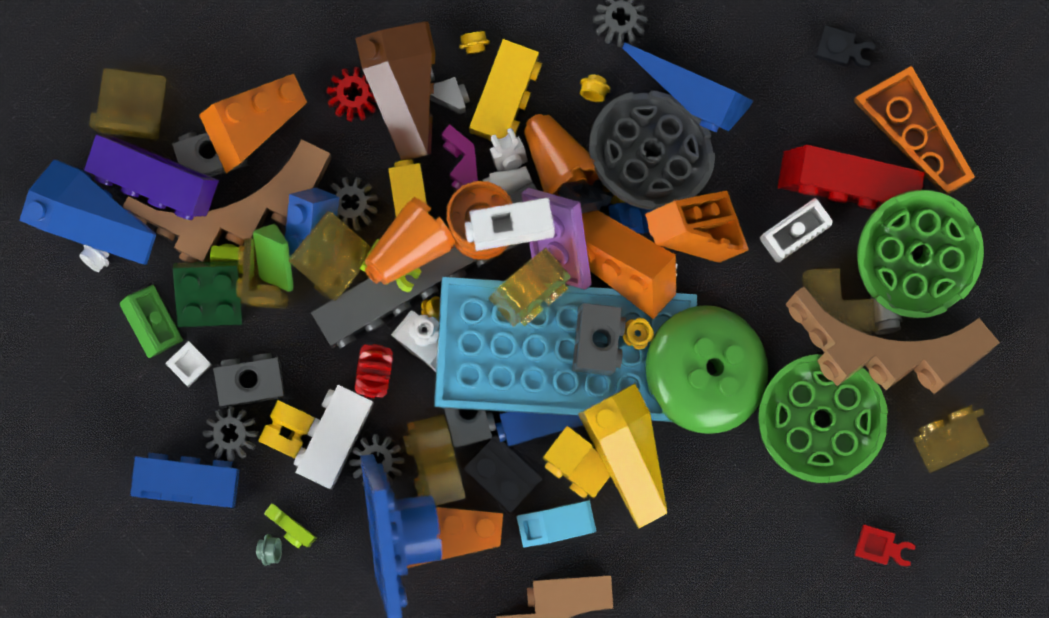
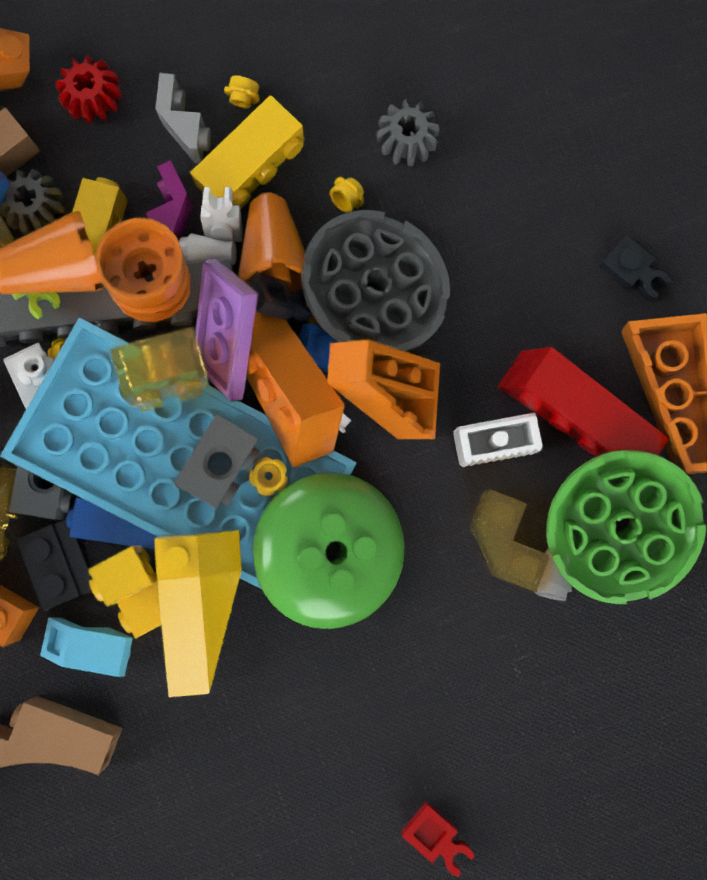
camera: 30 degrees right, 0 degrees up
reddish brown wedge [355,21,435,161] -> none
white brick [465,198,554,251] -> none
blue wedge [623,43,753,133] -> none
bright green brick [759,354,888,483] -> none
medium nougat arch [786,287,1000,394] -> none
clear yellow bracket [913,406,989,473] -> none

